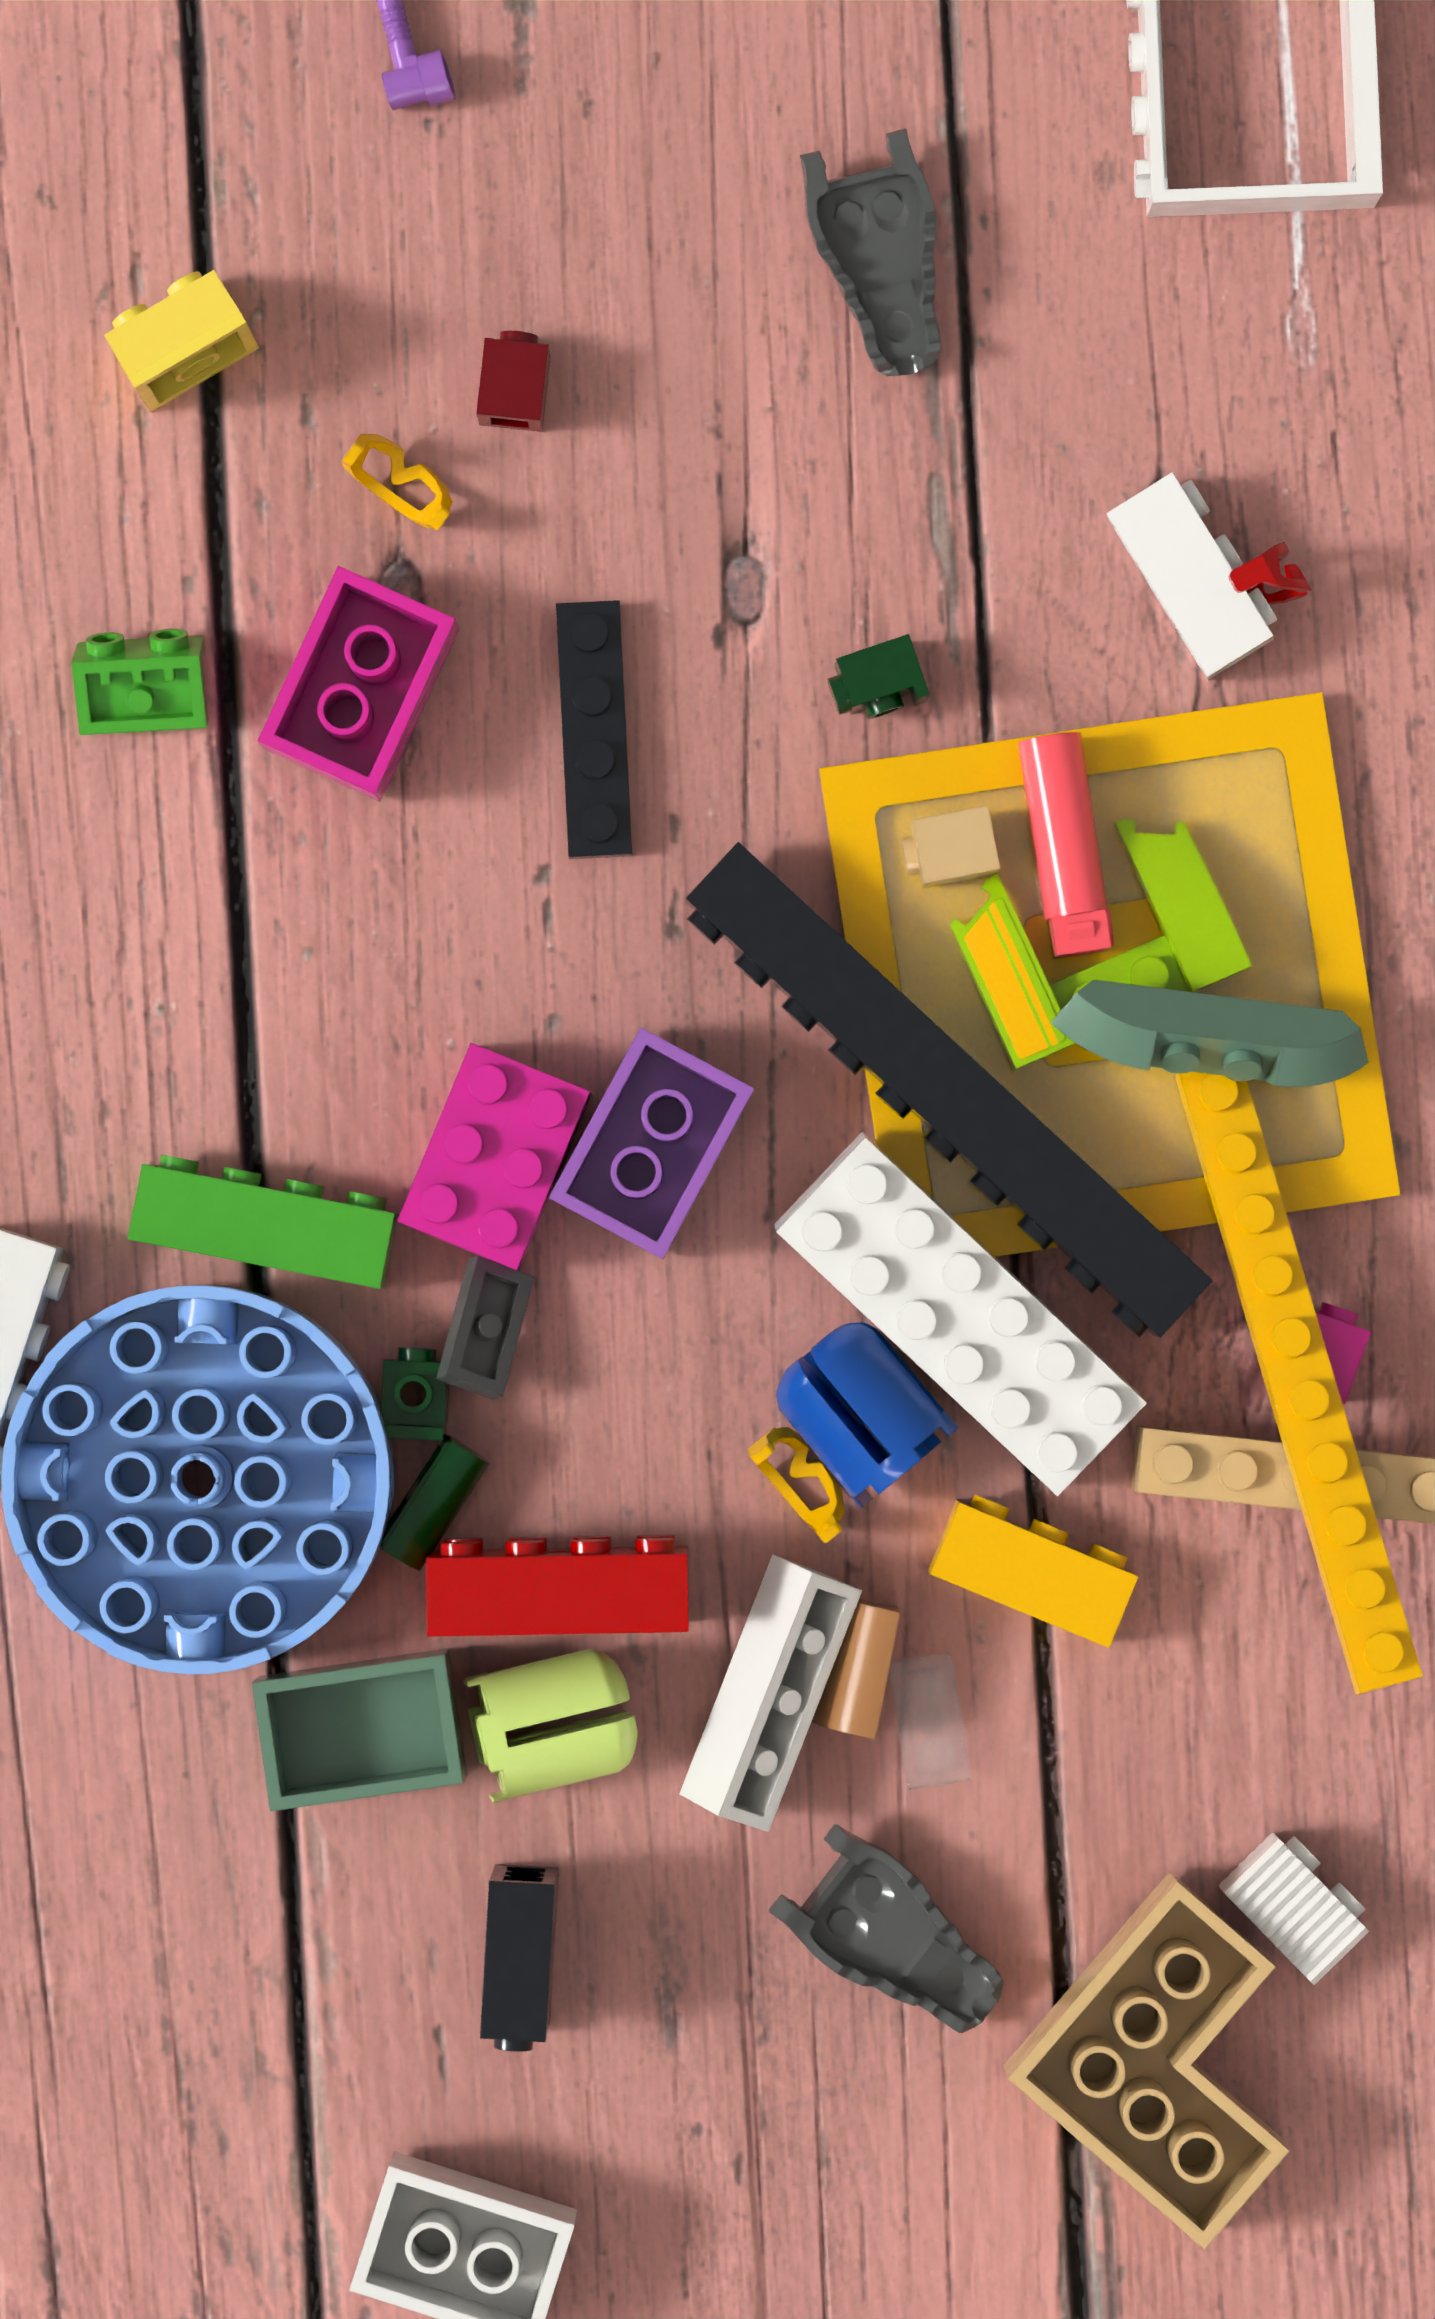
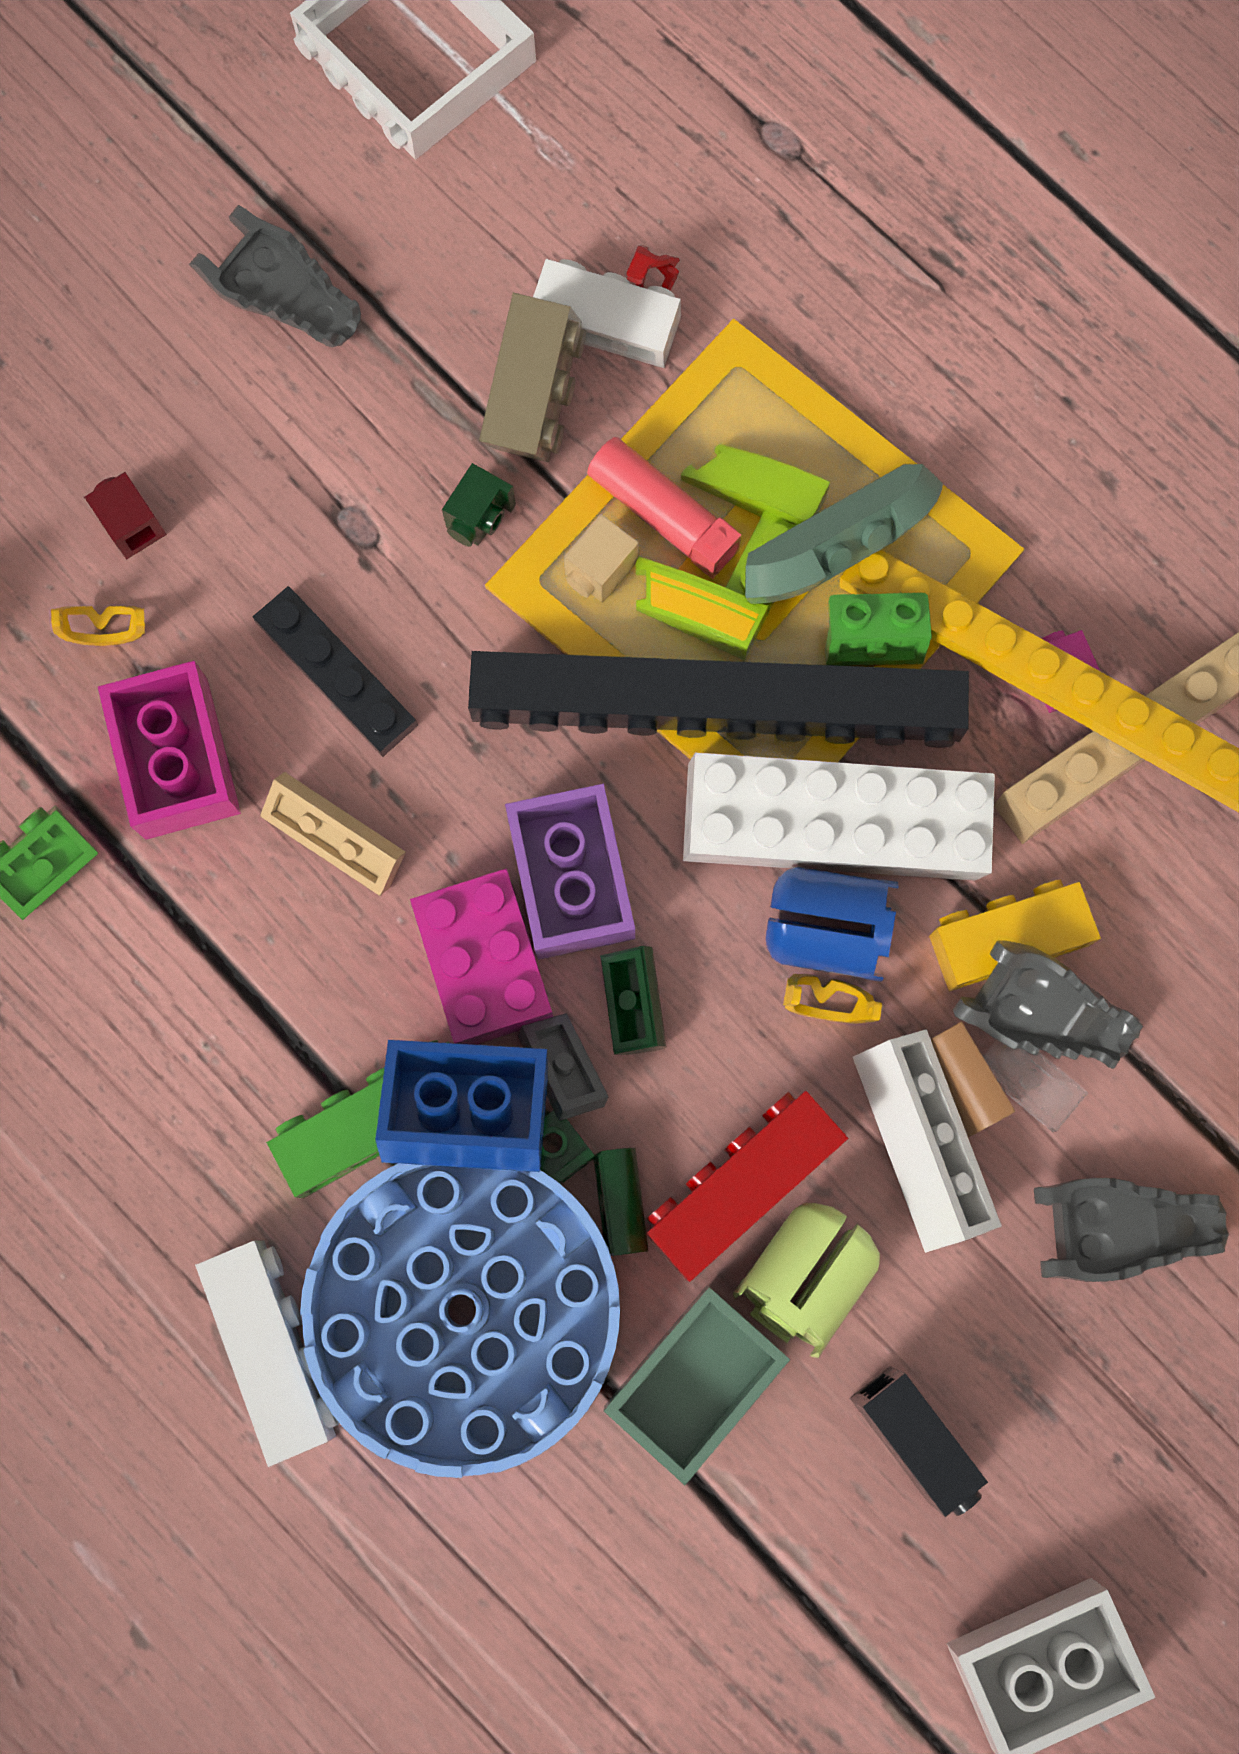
camera: 40 degrees left, 10 degrees down
none -> tan plate [260,772,406,896]
none -> blue brick [375,1040,548,1172]
none -> dark tan brick [479,292,586,463]
none -> dark green brick [600,946,667,1055]
none -> bright green bracket [825,593,932,666]
none -> dark grey animal [953,940,1144,1069]

